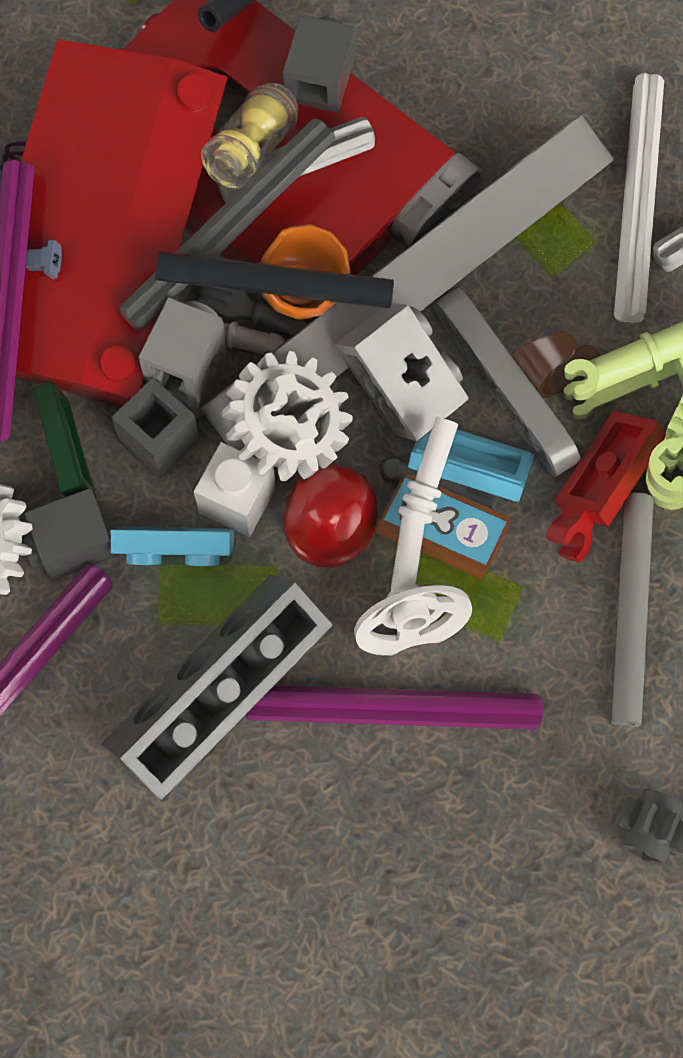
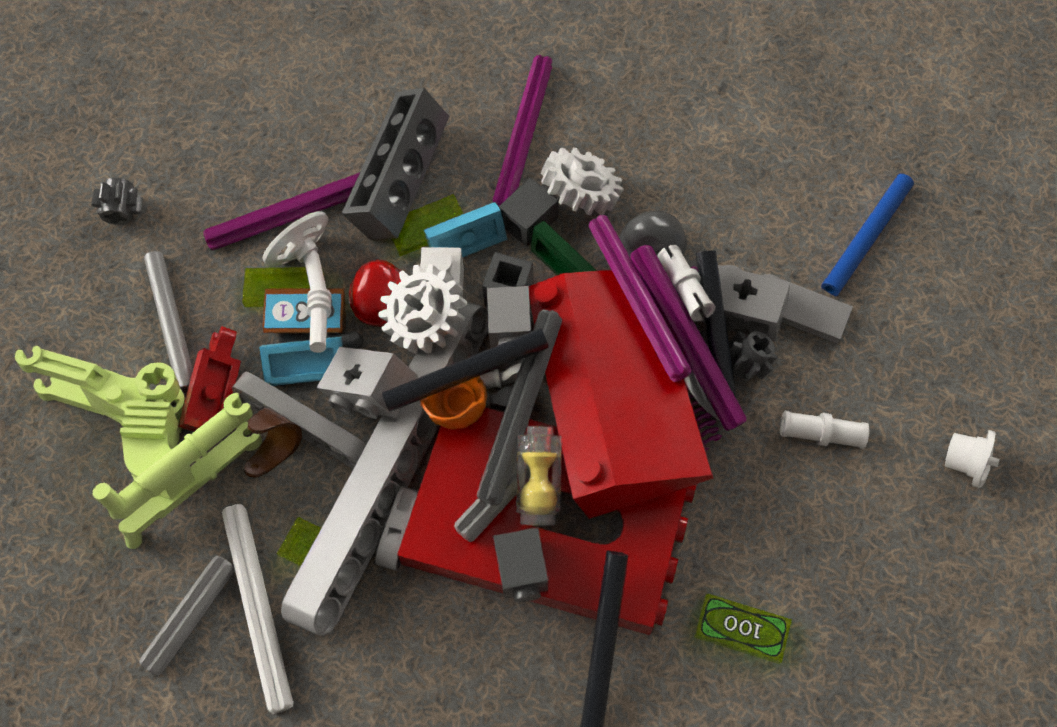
camera: 155 degrees right, 5 degrees down
sand blue piece [26,240,62,279] -> none

